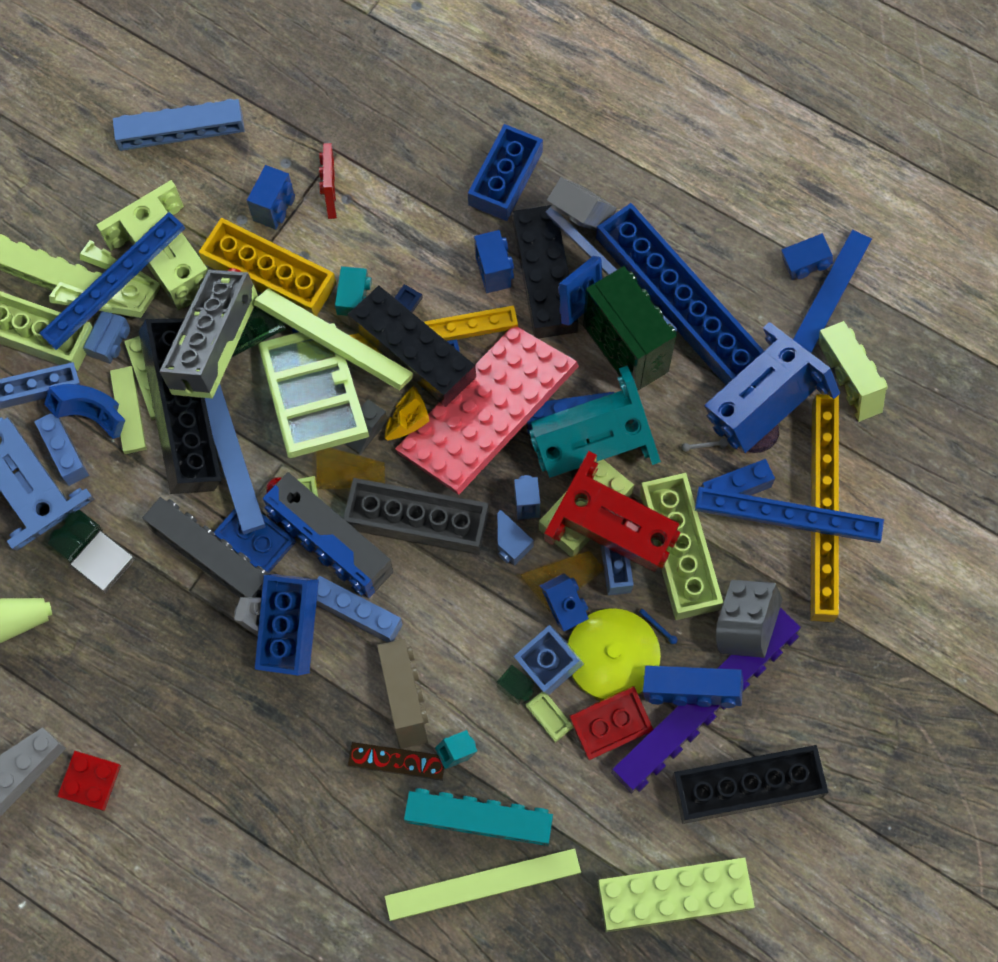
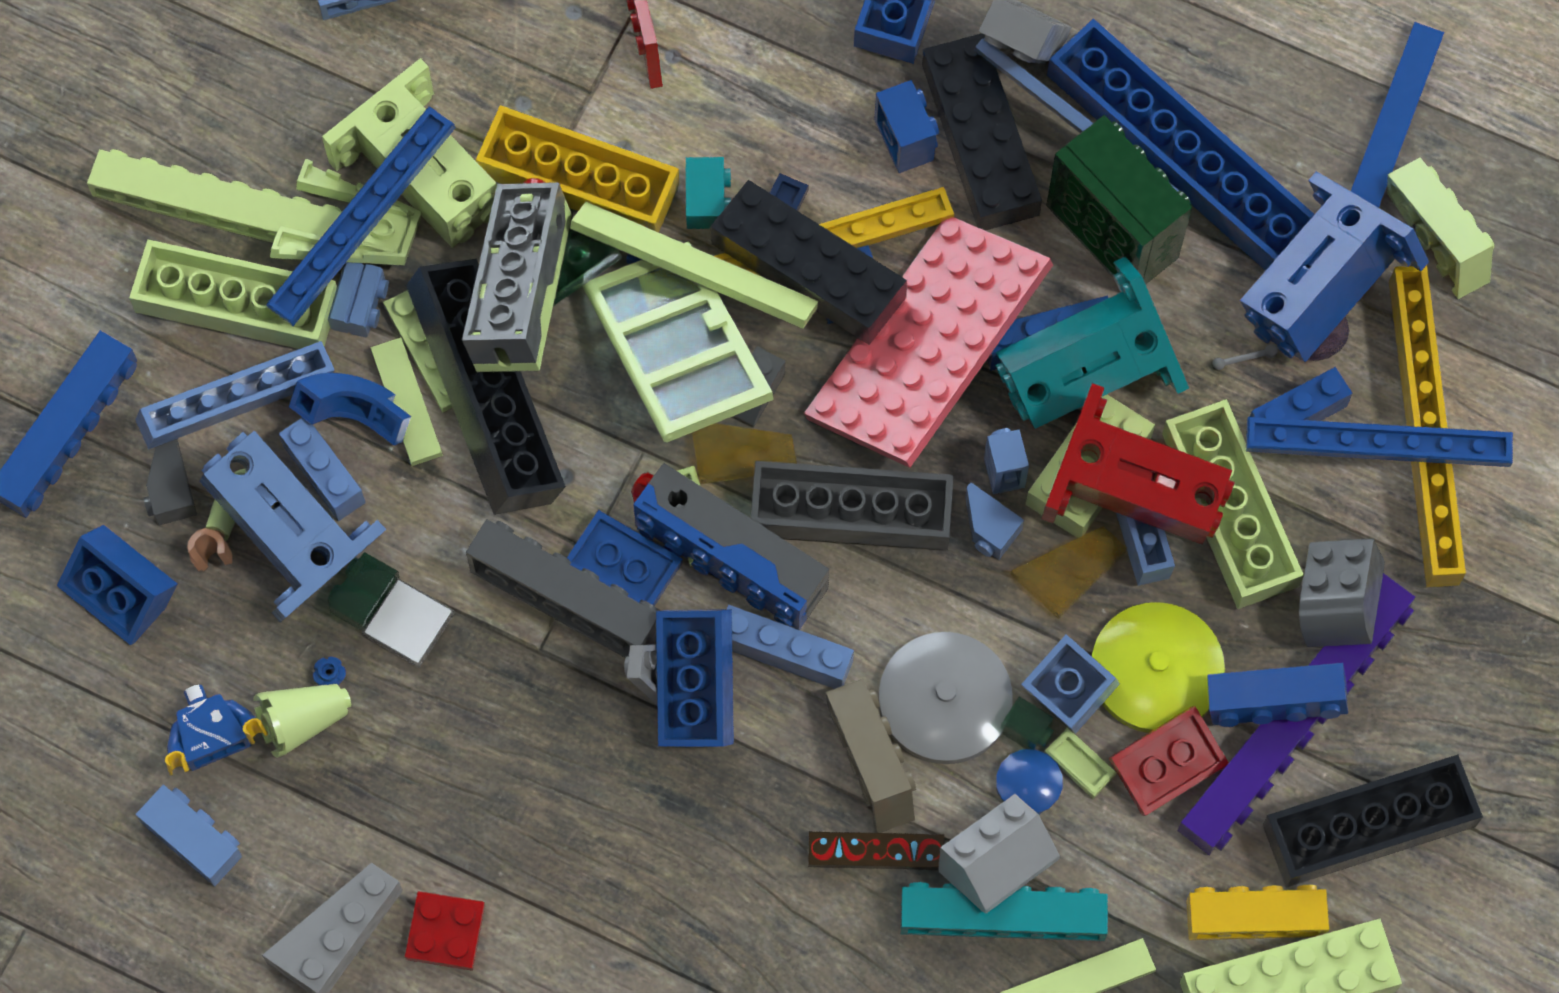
camera: 10 degrees left, 0 degrees up
medium blue tile [205,384,266,534] -> none
blue brick [247,165,295,230] -> none
yellow brick [385,386,429,441] -> none
teal brick [435,730,478,769] -> none
blue brick [540,573,589,631] -> none
blue plate [558,256,602,325] -> none
blue hinge [639,609,678,645] -> none
blue brick [781,233,833,280] -> none
none -> blue plate [313,656,346,685]
none -> light grey dish [879,632,1013,764]
none -> light grey slope [939,794,1060,914]
none -> blue dish [996,749,1063,815]
none -> yellow brick [1186,885,1329,940]

